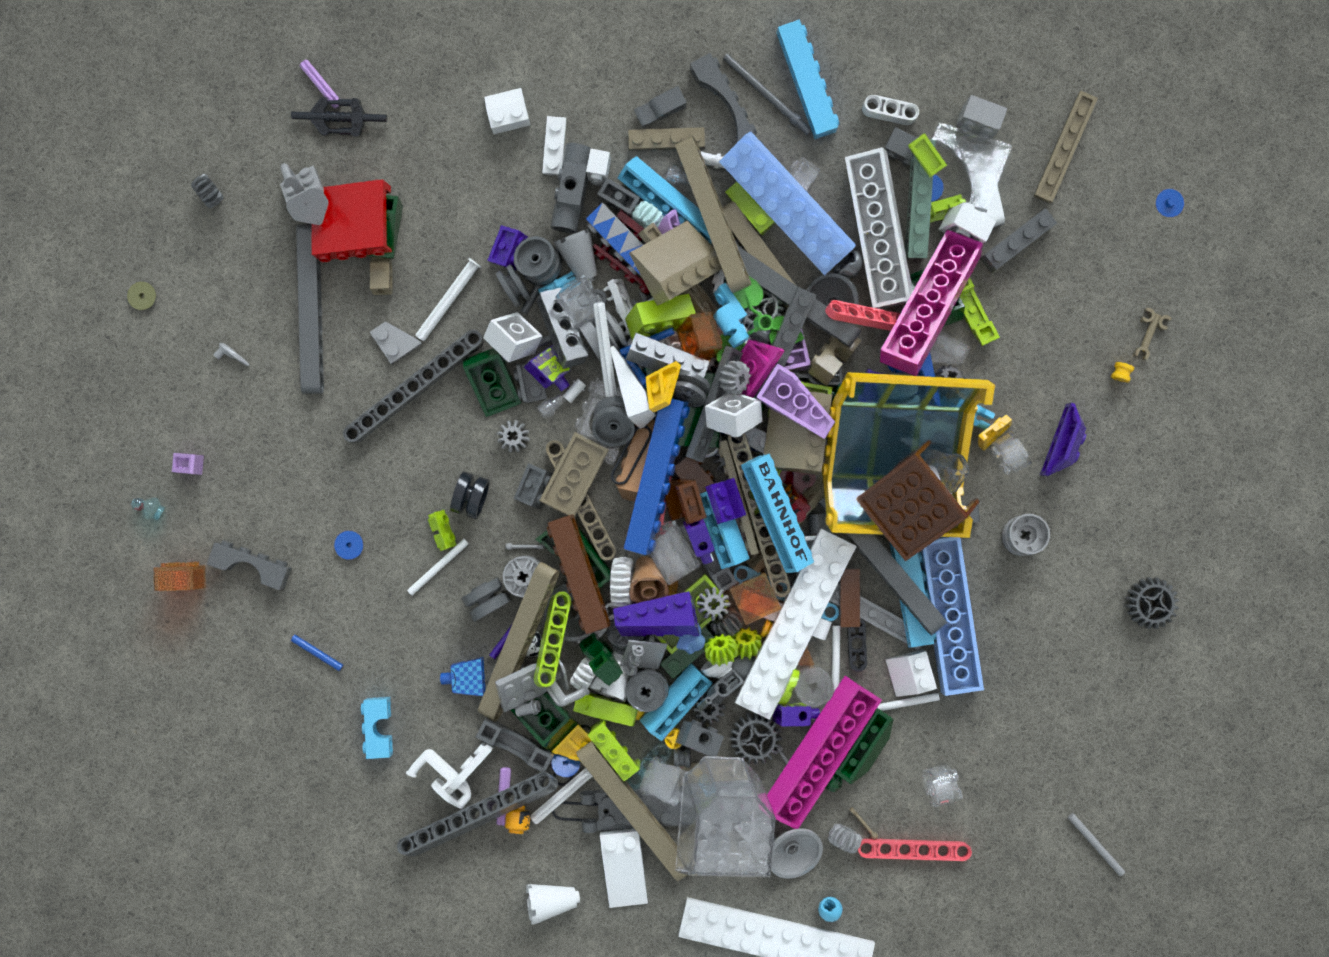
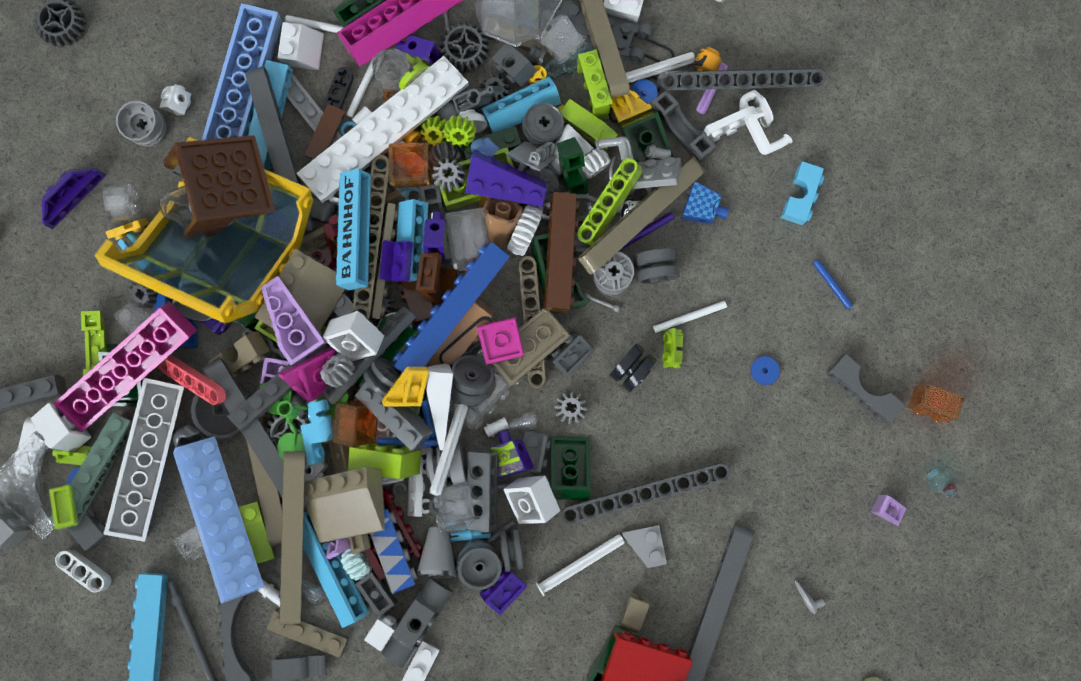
camera: 155 degrees left, 5 degrees down
none -> white brick [159,84,191,115]
none -> dark pink tile [477,317,524,365]

